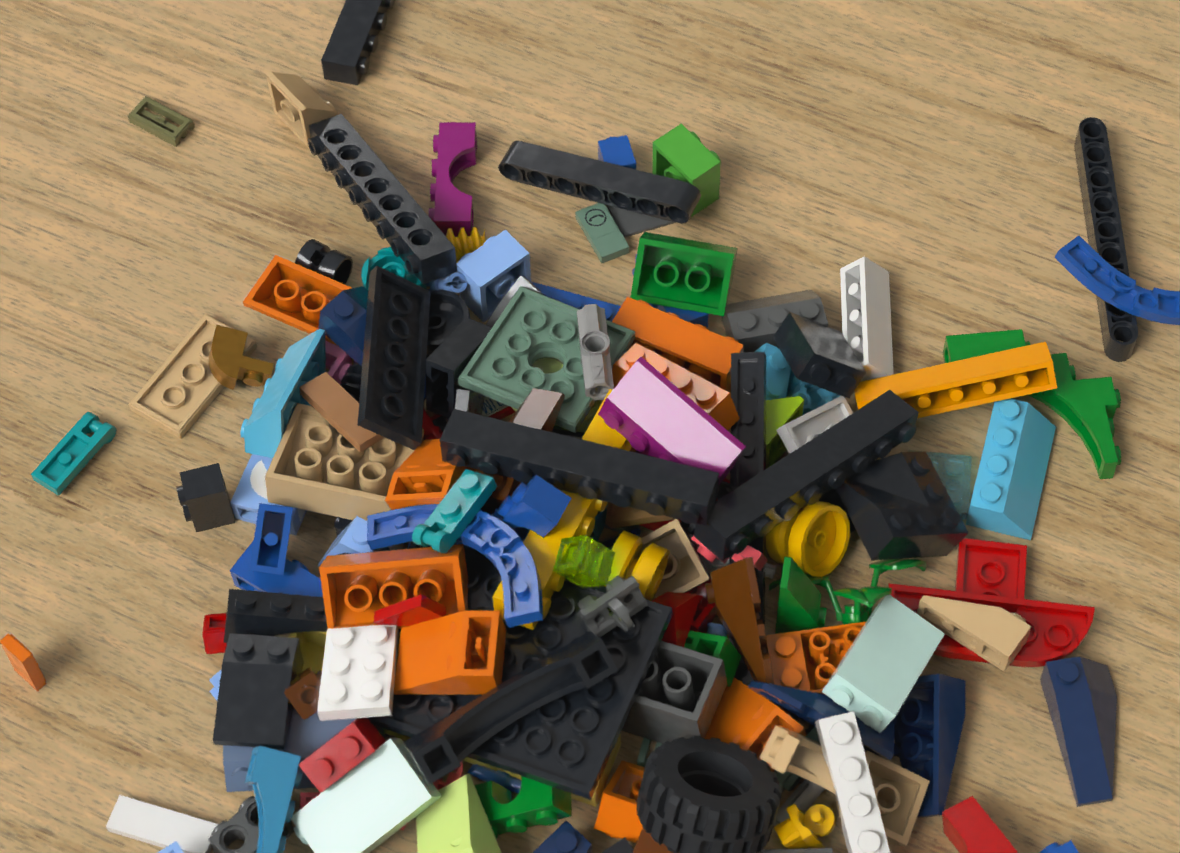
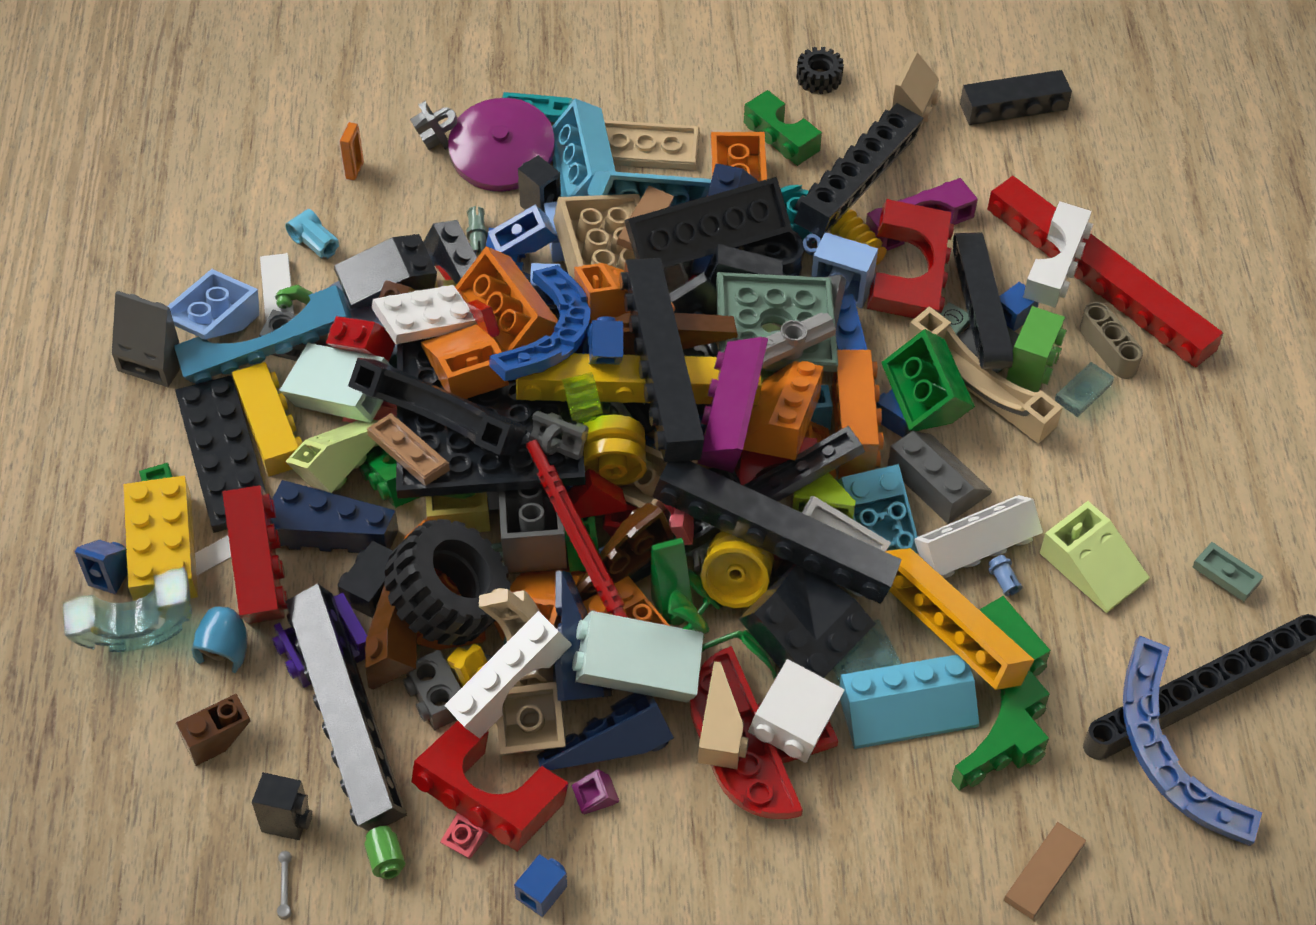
camera: 60 degrees right, 5 degrees down
olive tile [128,96,195,147] -> none
pearl gold brick [208,325,274,390] -> none
black wheel [295,239,353,284] -> none
teal plate [412,469,497,553] -> none
black brick [773,312,866,398] -> none
dark blue wedge [1040,656,1117,807] -> none
none -> bright green arm [275,285,313,309]
none -> medium azure piece [285,209,339,259]
none -> medium nougat tile [367,413,450,486]
none -> dark grey hips [410,101,457,150]
none -> magenta dish [448,98,555,192]
none -> sand green pin [466,206,488,255]
none -> red axle [526,440,628,618]
none -> medium azure slope [552,98,616,197]
none -> magenta slope [571,769,620,815]
none -> green arch [744,90,822,166]
none -> white brick [748,659,845,763]
none -> black tyre [796,47,844,94]
none -> red arch [867,199,954,319]
none -> tan arch [907,306,1063,444]
none -> red brick [987,176,1224,368]
none -> medium blue pin [989,555,1022,596]
none -> white arch [1023,201,1093,308]
none -> yellowish green slope [1040,501,1150,613]
none -> clear light blue plate [1055,362,1114,417]
none -> dark tan beam [1080,302,1143,379]
none -> sand green plate [1192,542,1264,602]

